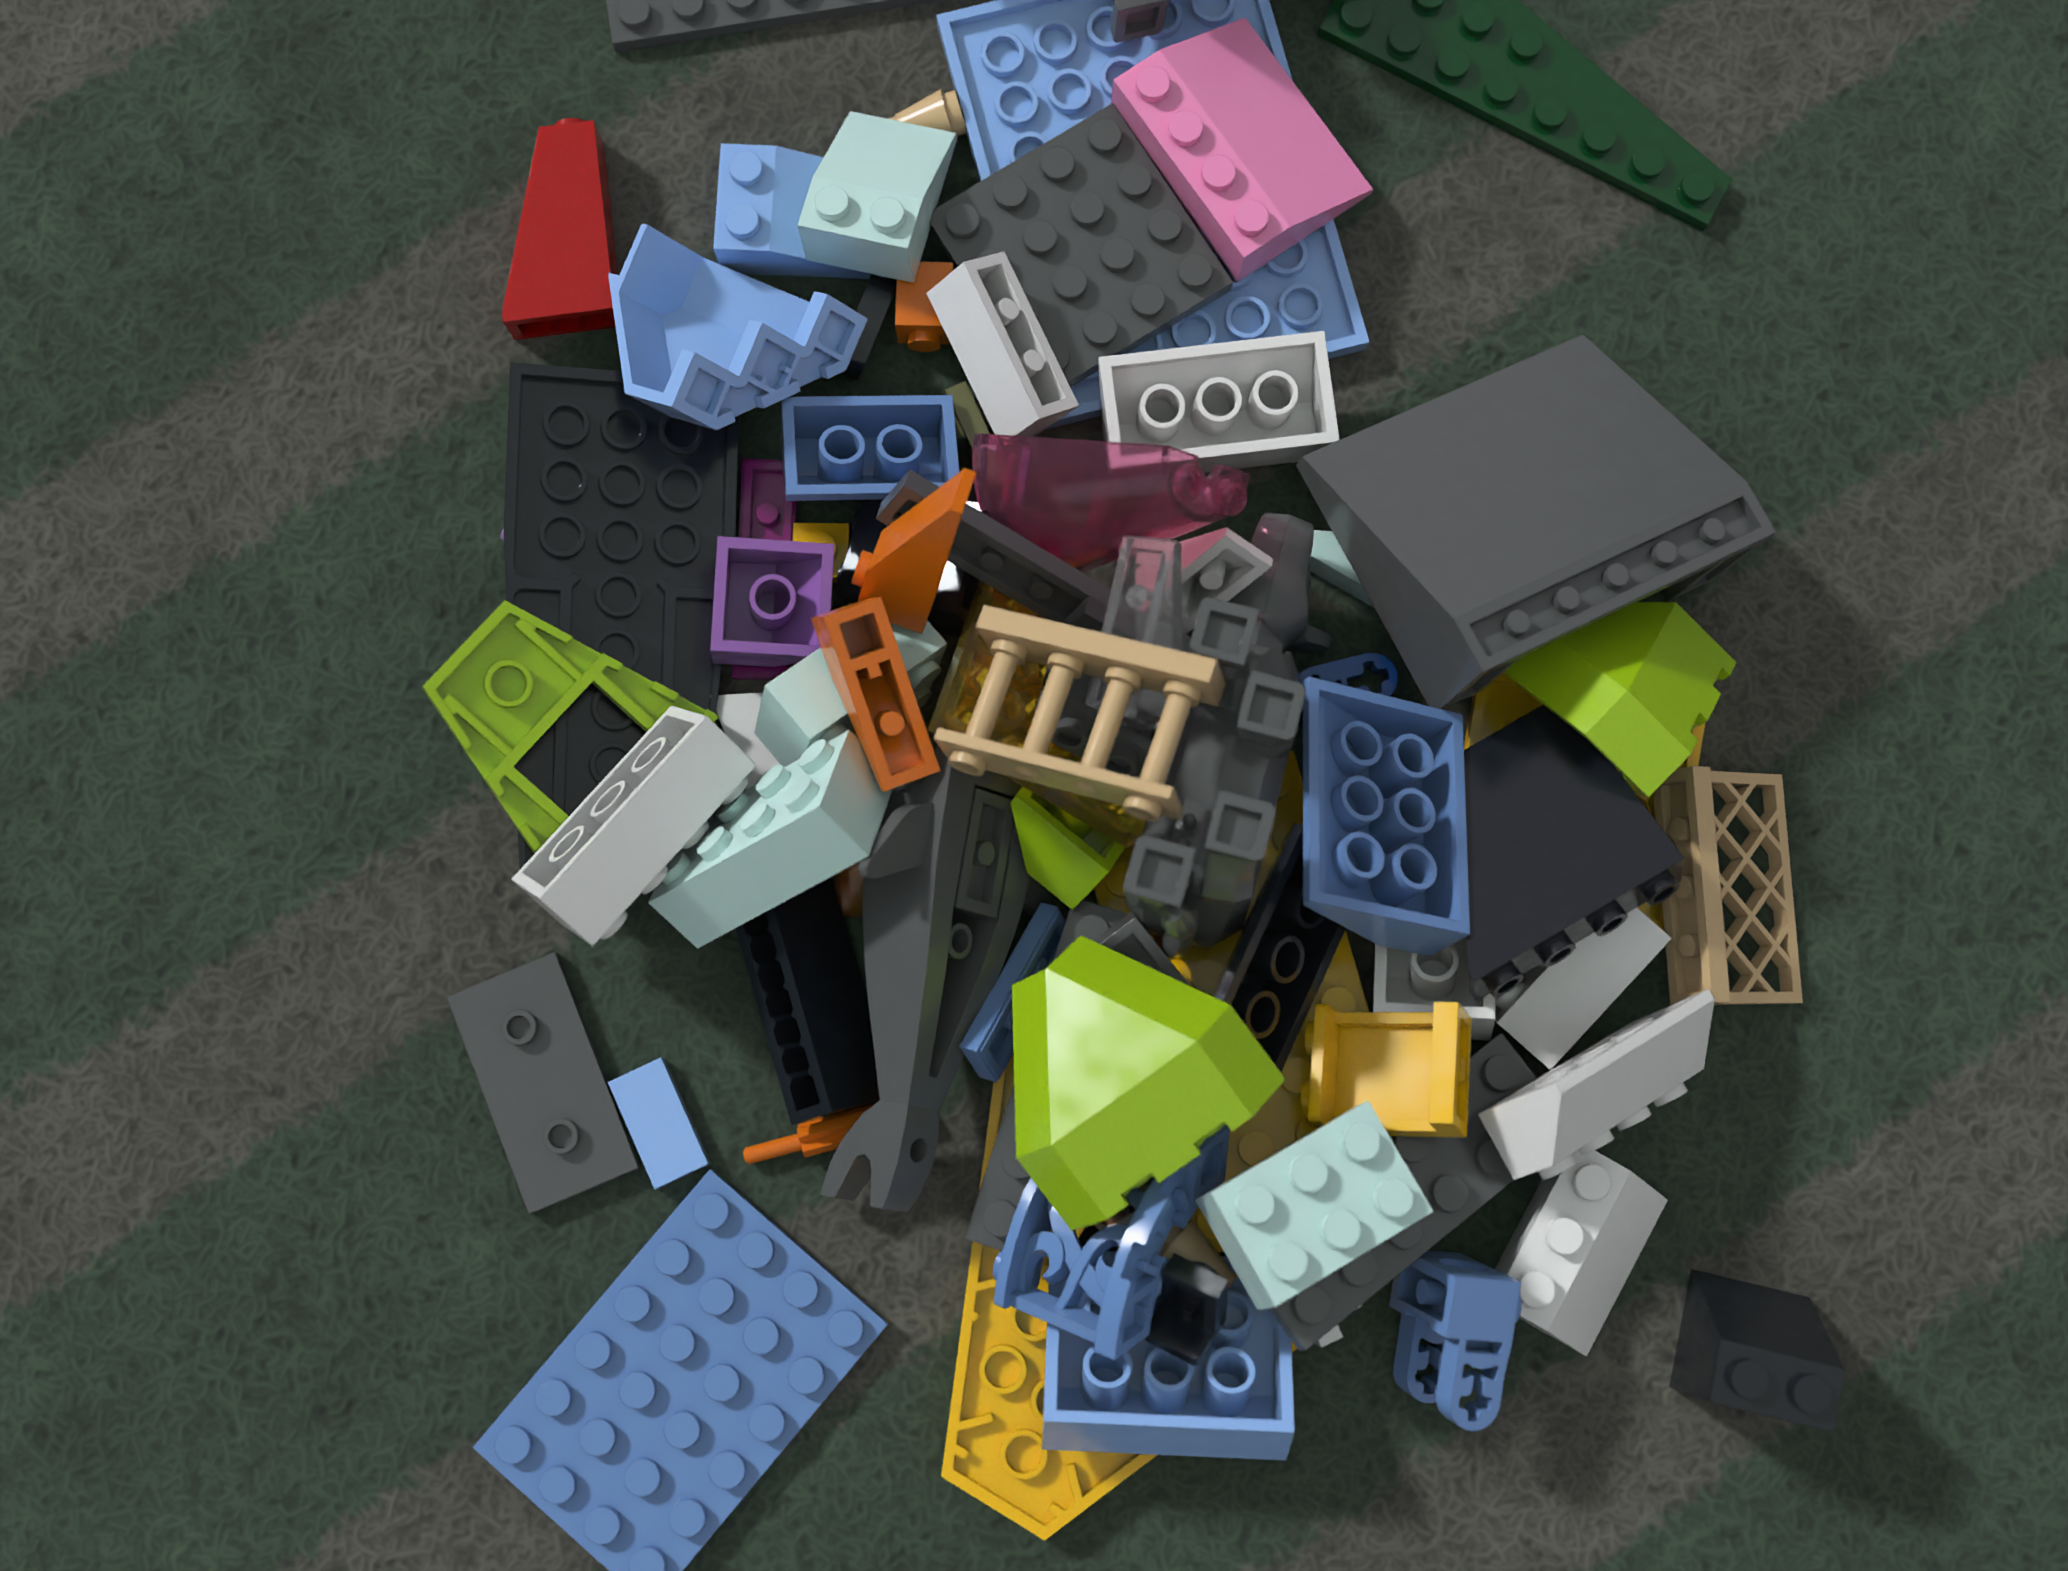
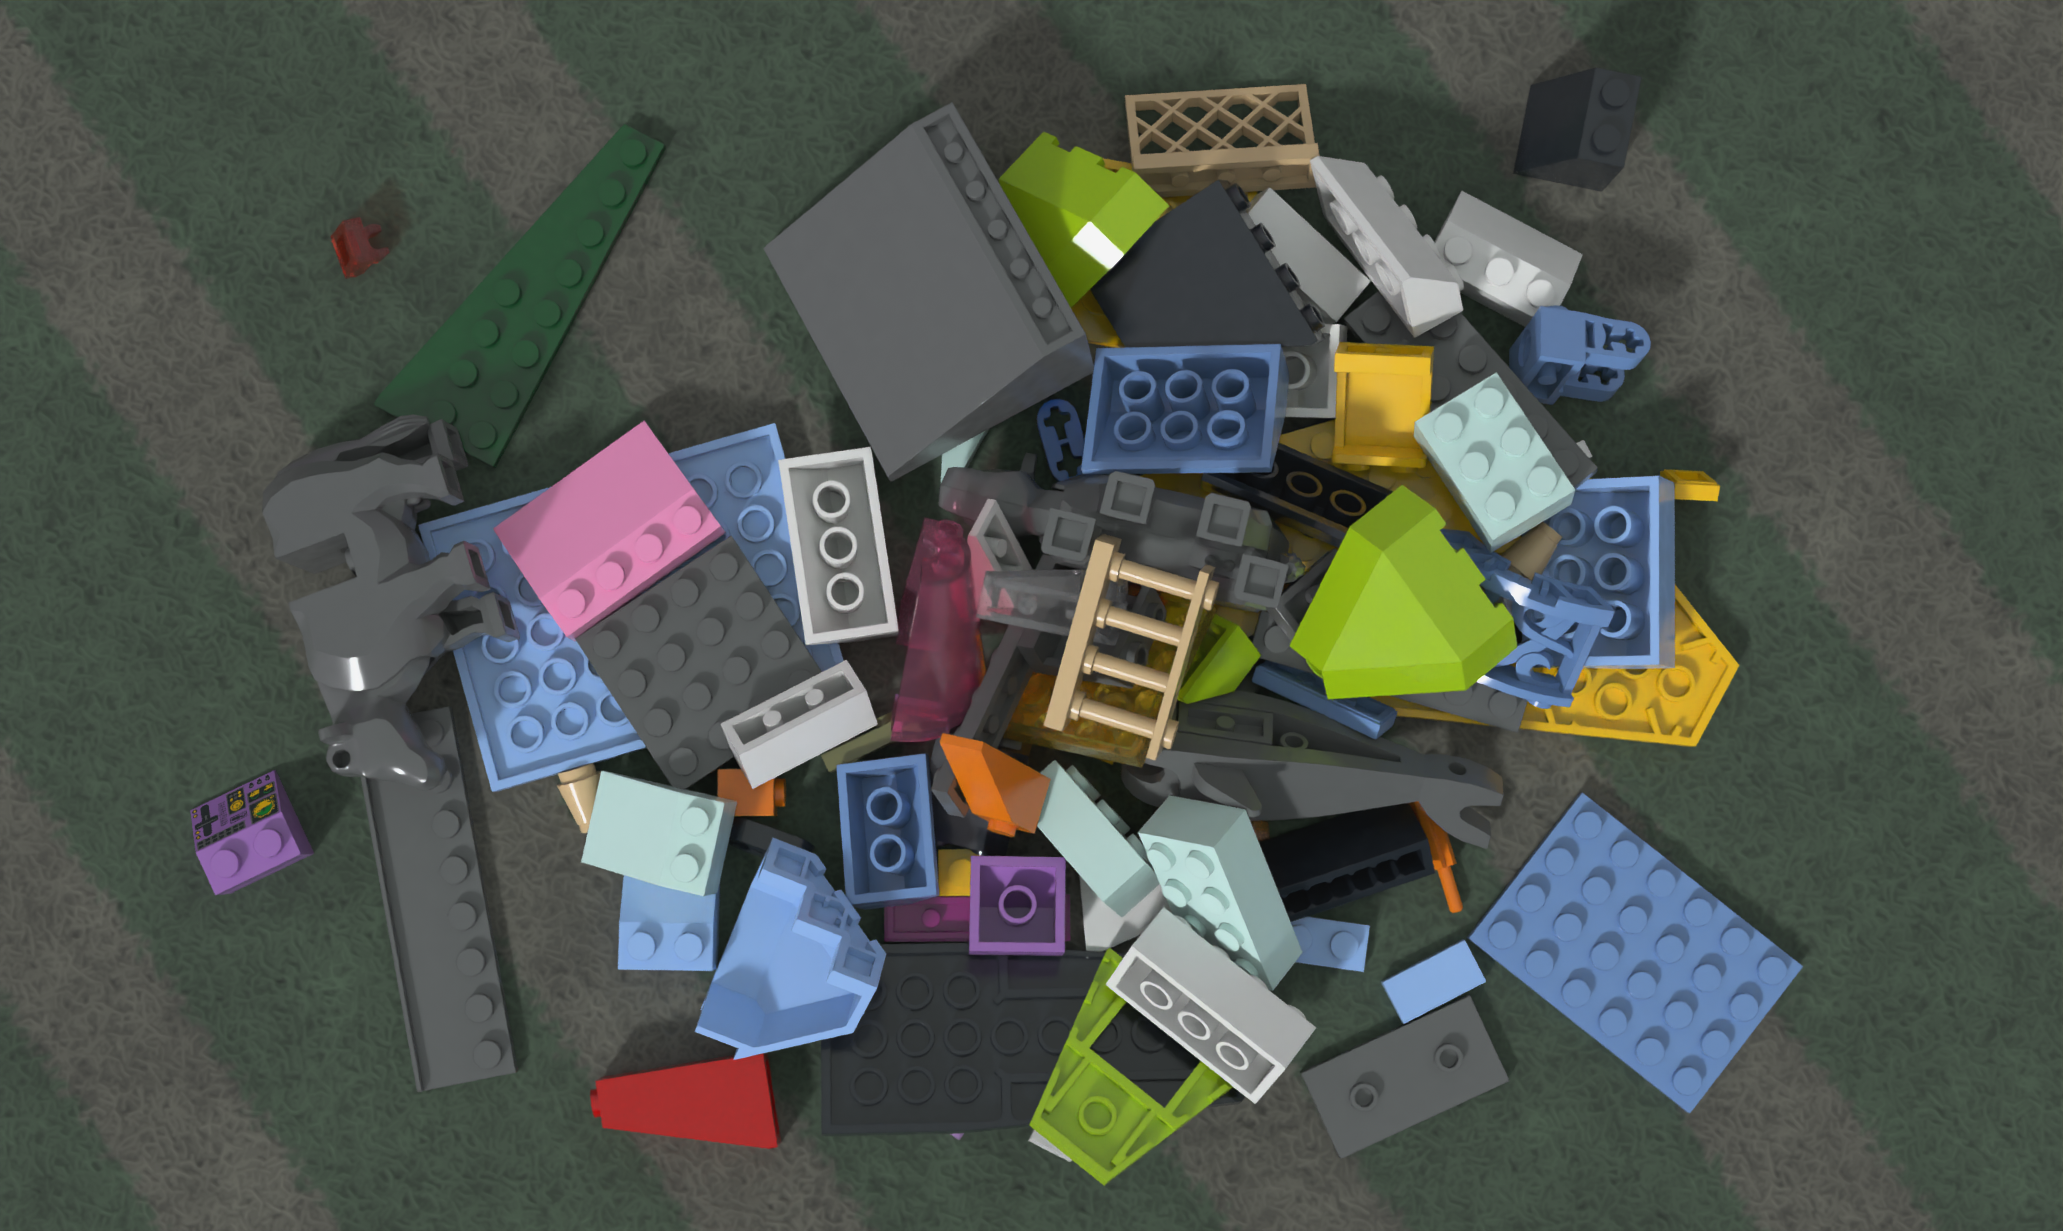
camera: 95 degrees left, 5 degrees up
orange slope [811,597,941,792] -> none
black bracket [1145,1253,1229,1366] -> none
none -> light blue hinge [1291,917,1370,972]
none -> yellow tile [1660,469,1720,501]

